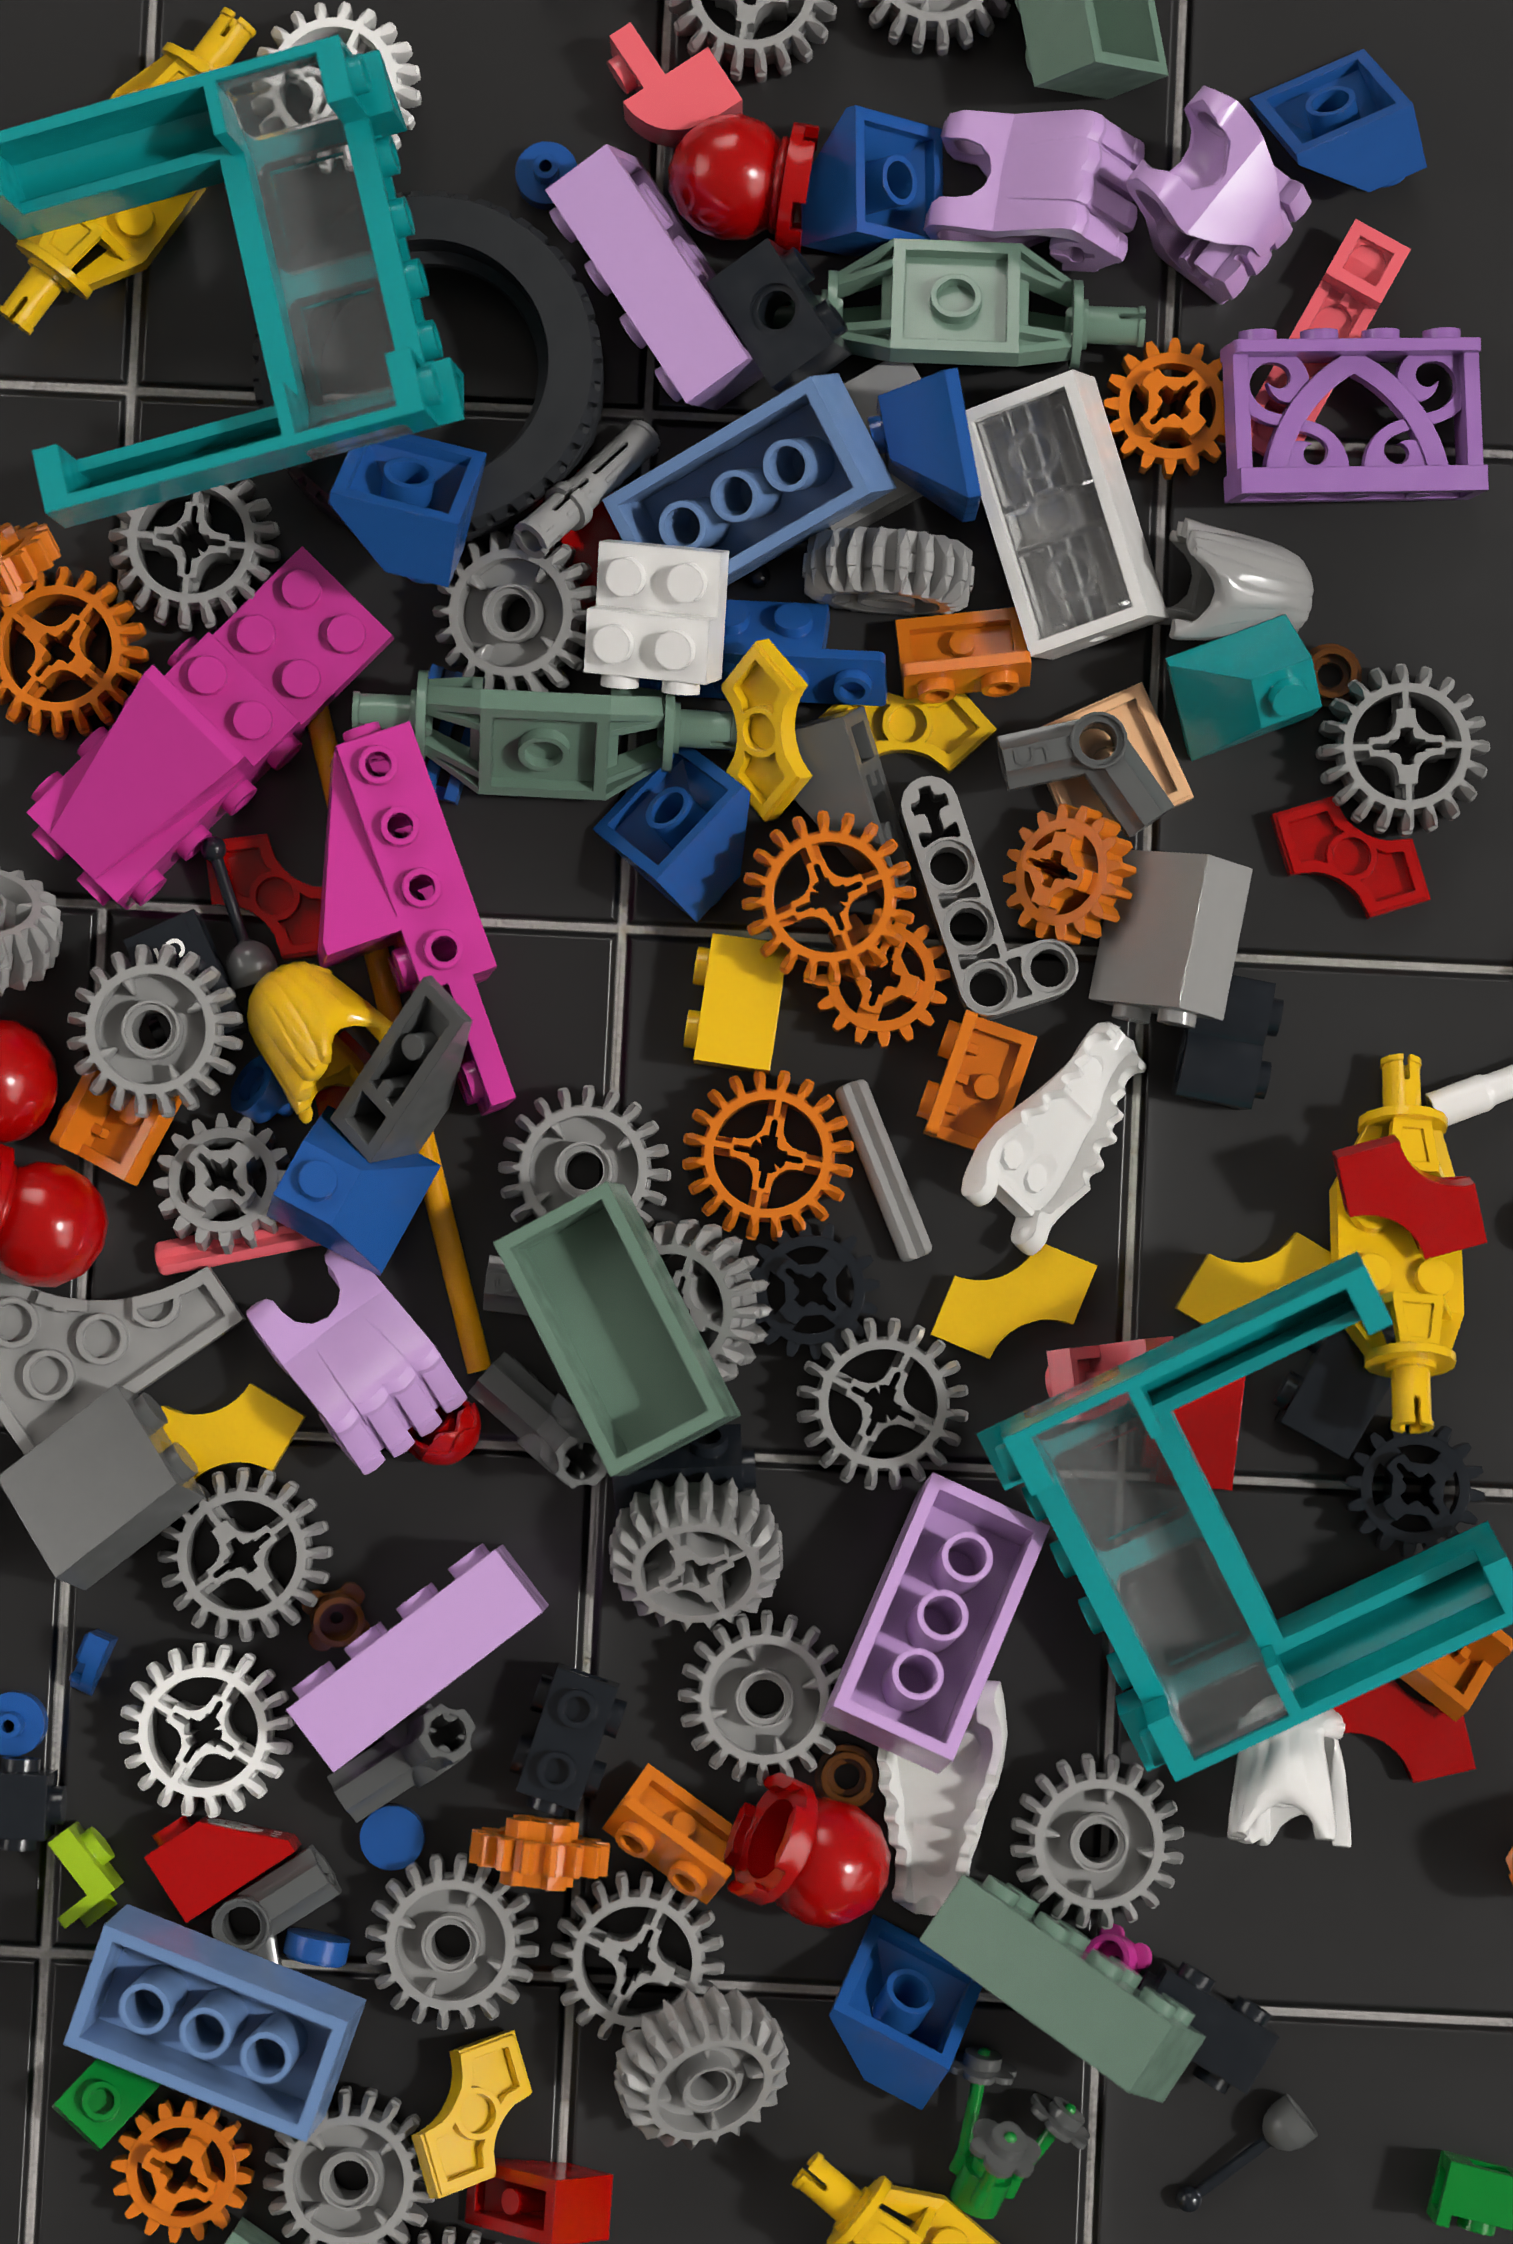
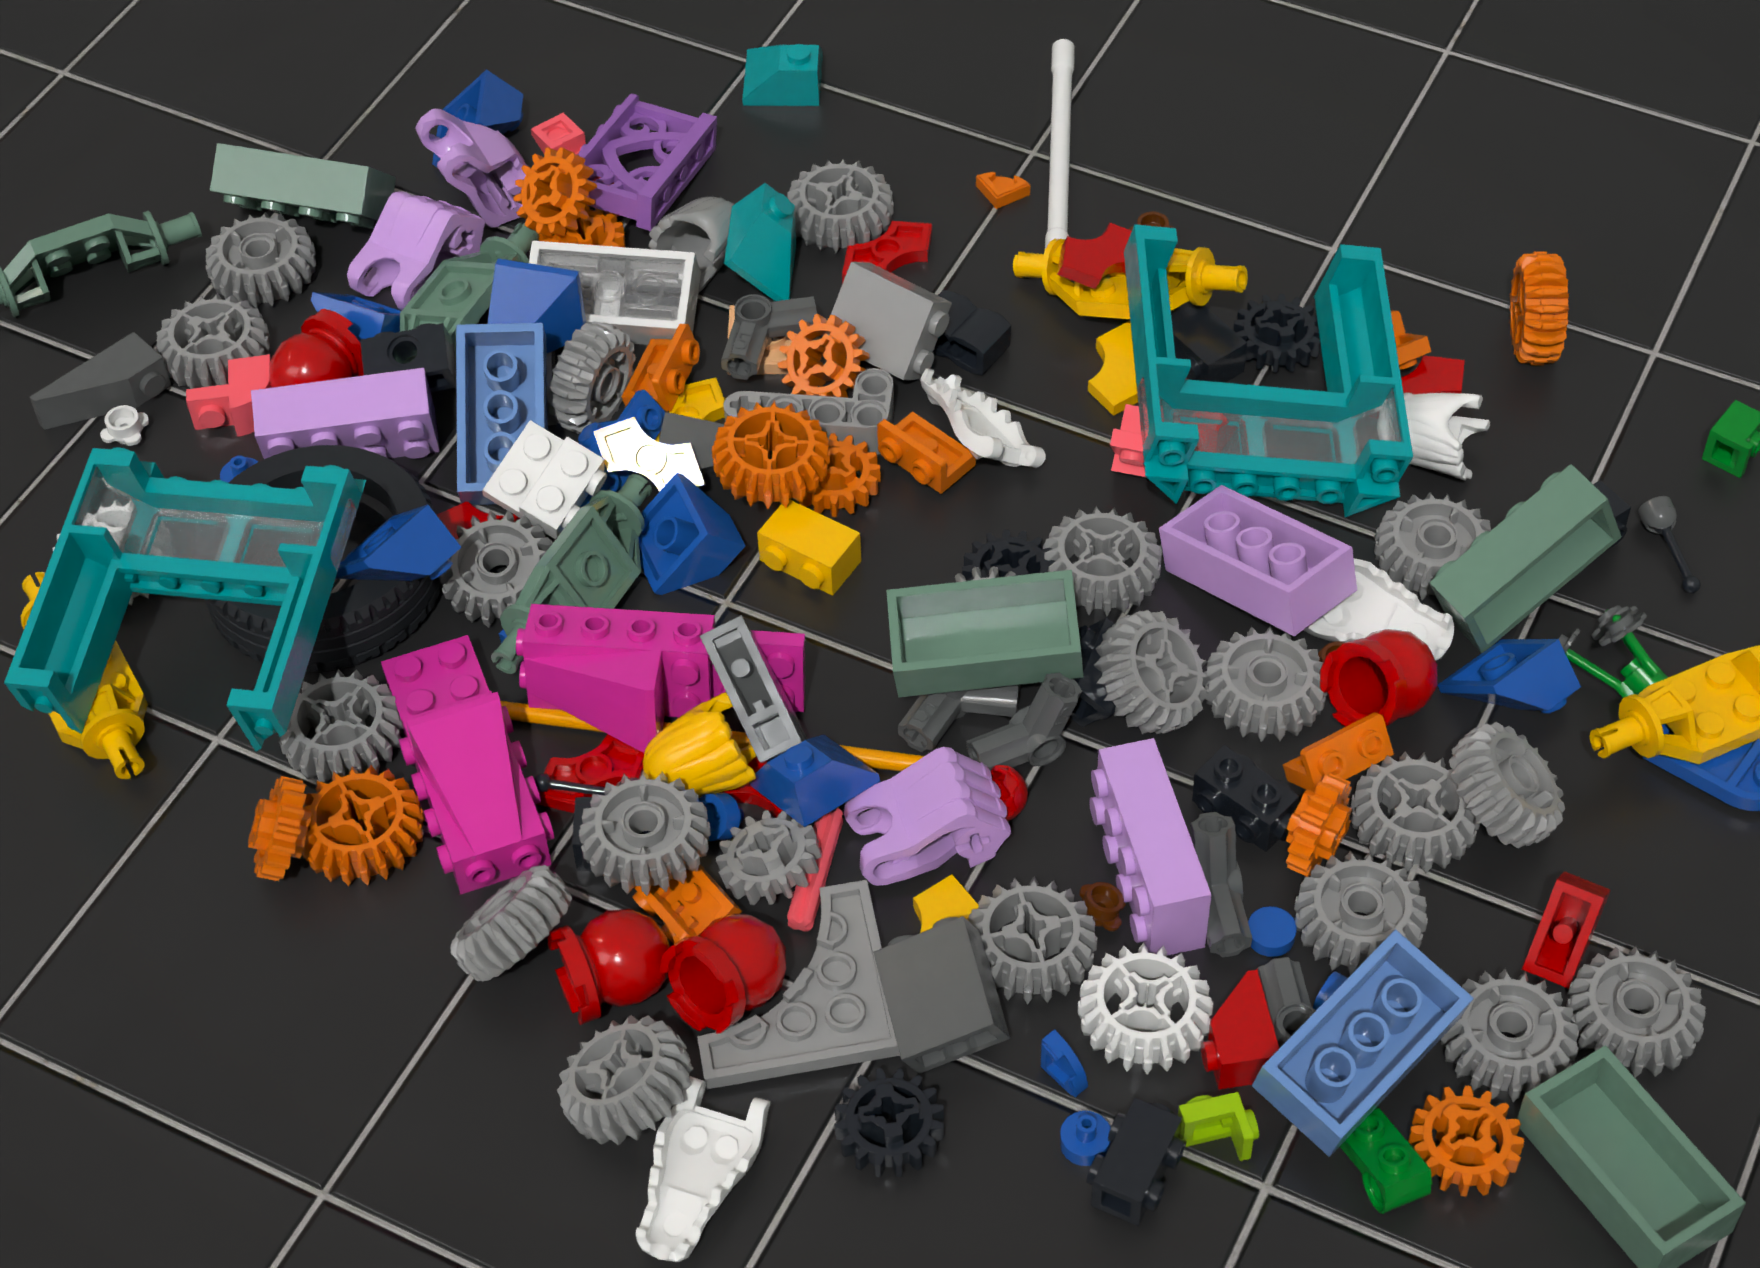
camera: 65 degrees left, 35 degrees down
yellow tile [411,2030,532,2199] -> none
light grey gear [498,1085,672,1229] -> none
light grey pin [514,420,660,559] -> none
orange gear [682,1070,854,1242] -> none
light grey axle [835,1079,932,1262] -> none
yellow tile [930,1244,1097,1359] -> none
none -> orange gear [513,147,597,237]

